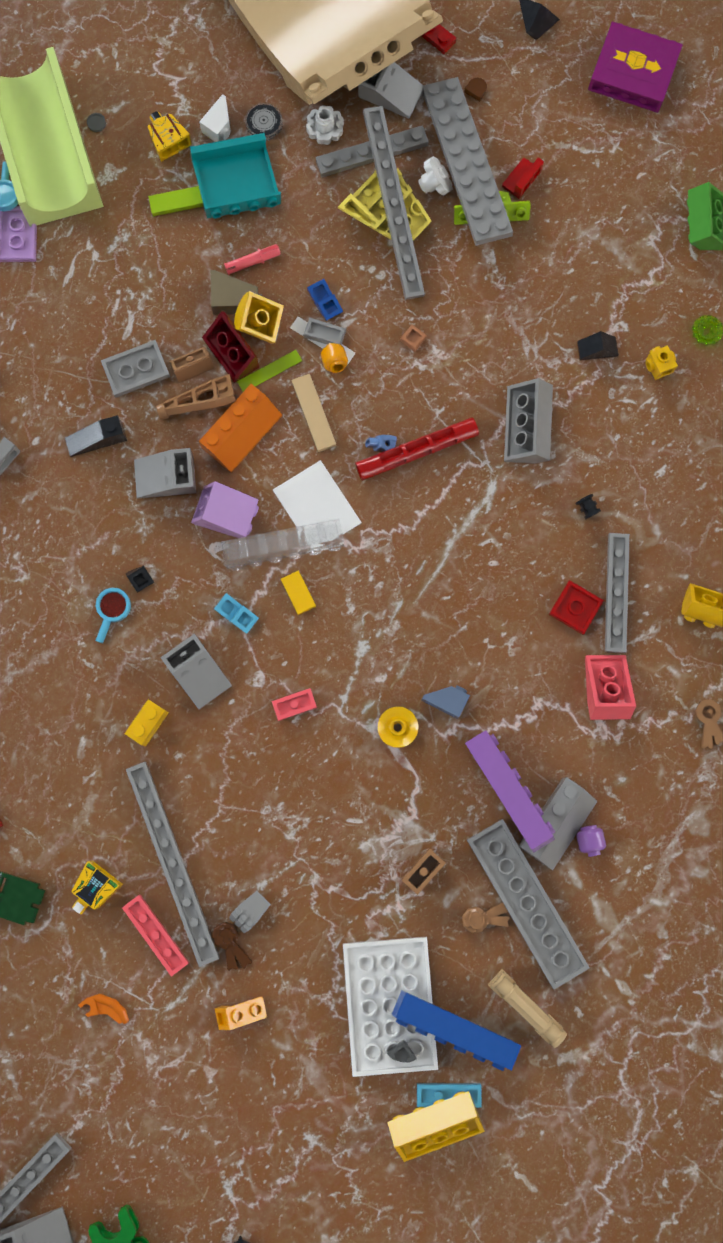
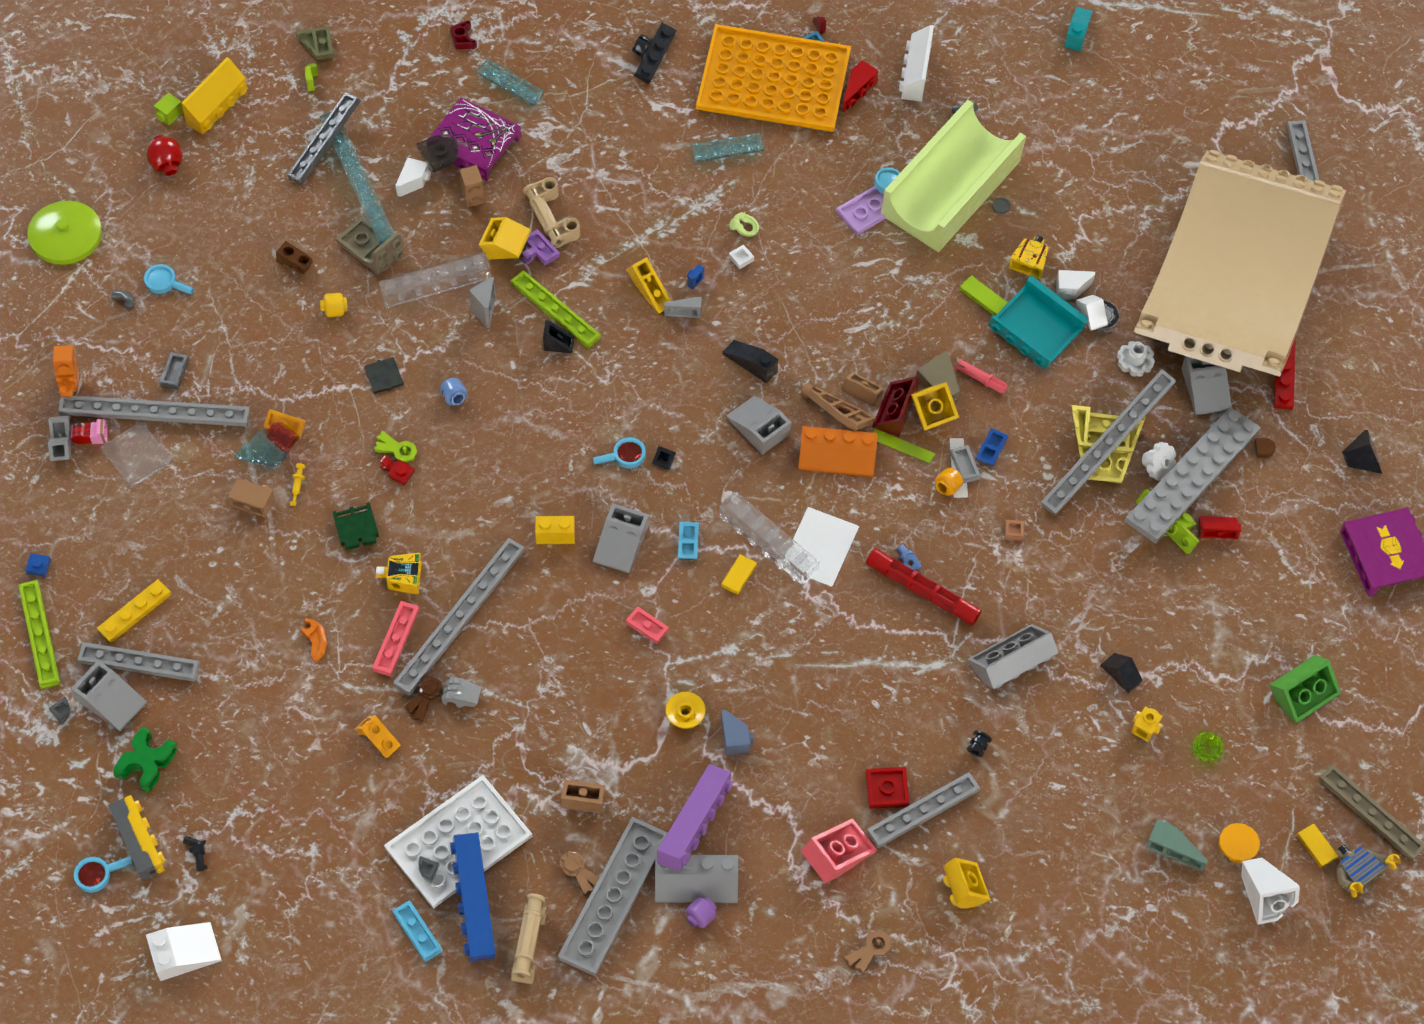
camera: 55 degrees right, 20 degrees down
light grey plate [101,340,170,398] -> none
lavender slope [191,481,259,538] -> none
tan tile [291,374,336,452] -> none
light grey plate [316,125,429,178] -> none
yellow slope [387,1091,485,1162] -> none
none -> white slope [1076,295,1108,331]

